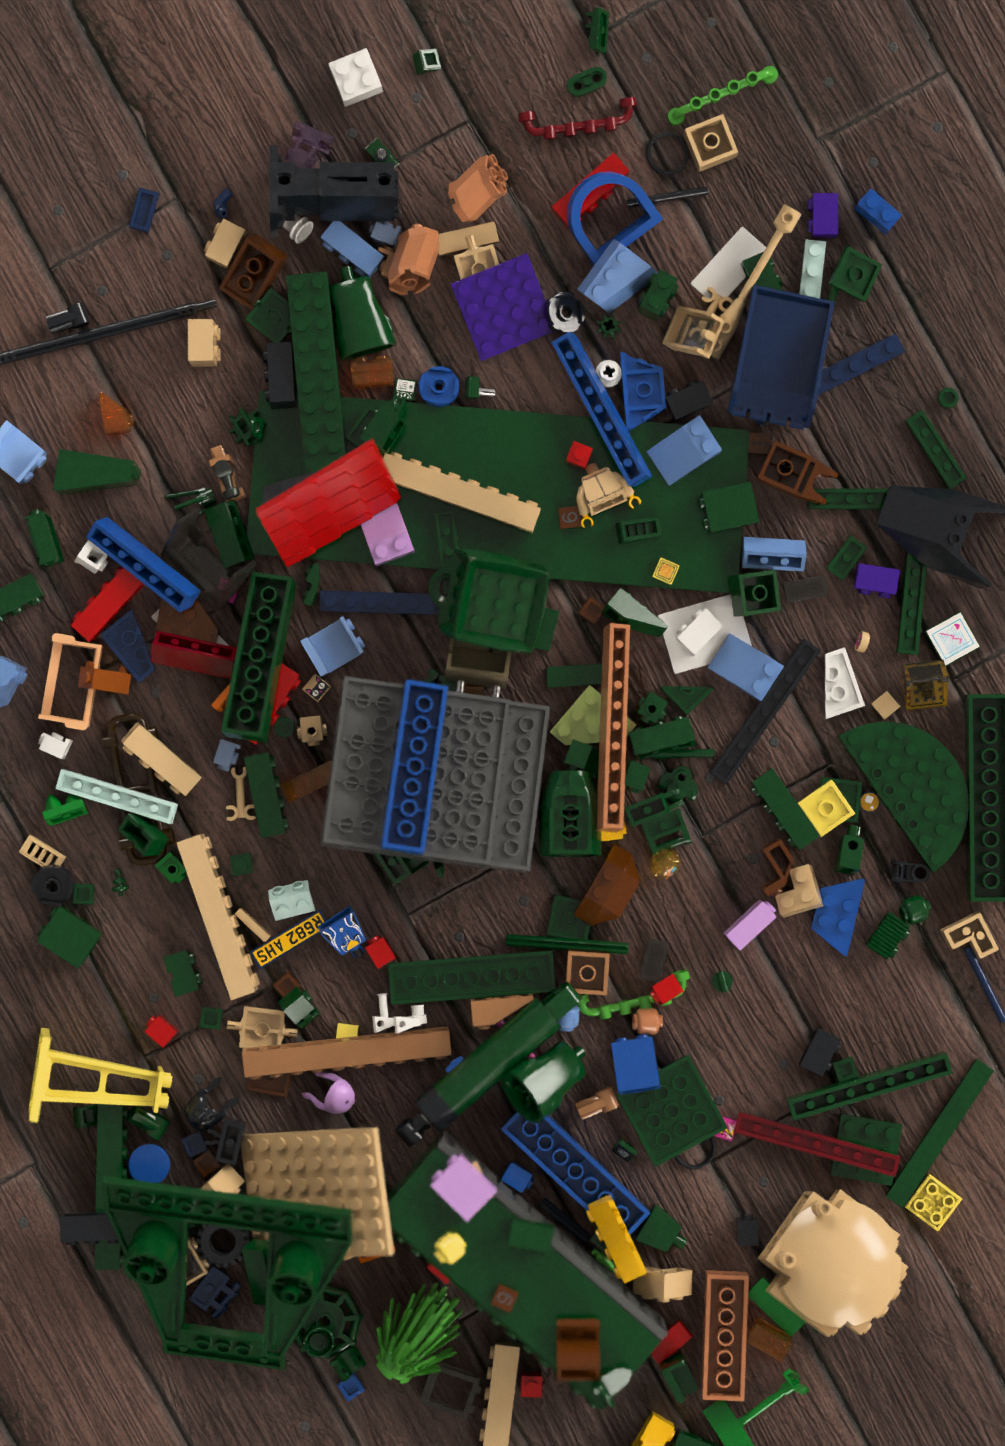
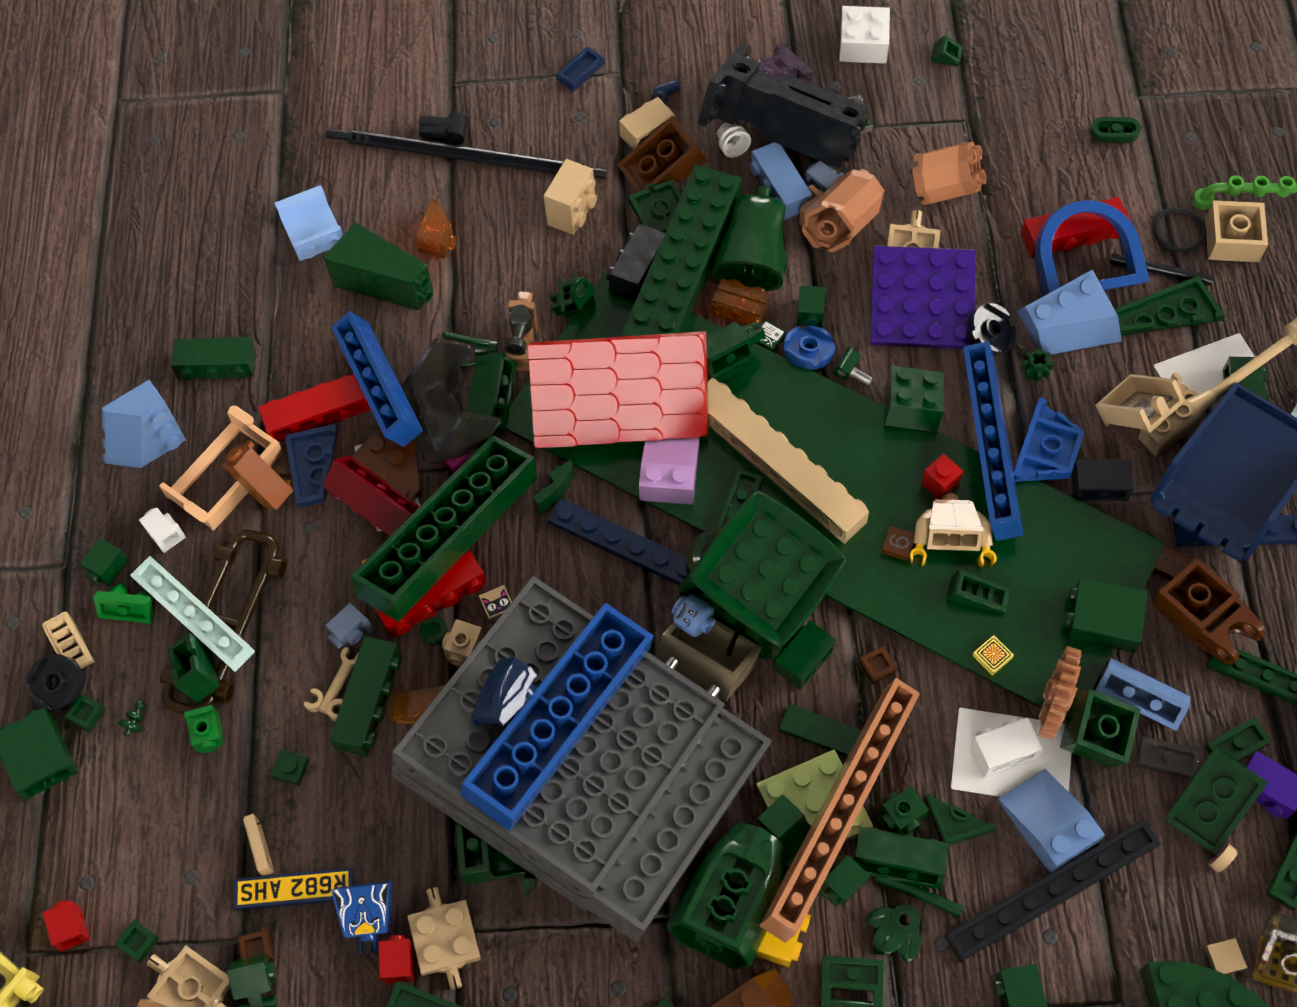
camera: 30 degrees right, 25 degrees down
dark green window [24,509,65,568] -> none
white brick [74,540,108,574] -> none
tan brick [121,722,202,796] -> none
dark green brick [163,949,203,997] -> none
tan brick [177,834,260,1000] -> none
light aqua bracket [268,880,315,921] -> none
light blue panel [300,616,366,677] -> none
tan tile [438,221,499,256] -> none
dark red bar [518,97,637,140] -> none
dark green plate [585,7,609,54] -> none
white piece [596,360,622,387] -> none
slope [601,588,669,637] -> none
dark green hinge [624,788,685,827] -> none
dark green brick [637,269,679,322] -> none
medium blue slope [647,415,722,486] -> none
white wing [824,647,865,719] -> none
none -> dark green brick [80,538,129,587]
none -> tan plate [408,887,481,990]
none -> dark blue slope [470,657,537,726]
none -> medium blue head [672,594,715,637]
none -> dark green brick [797,286,825,327]
none -> dark green brick [885,365,944,432]
none -> nougat gear [1038,646,1081,740]
none -> dark green wing [1115,276,1225,336]
none -> dark green plate [1164,746,1268,855]

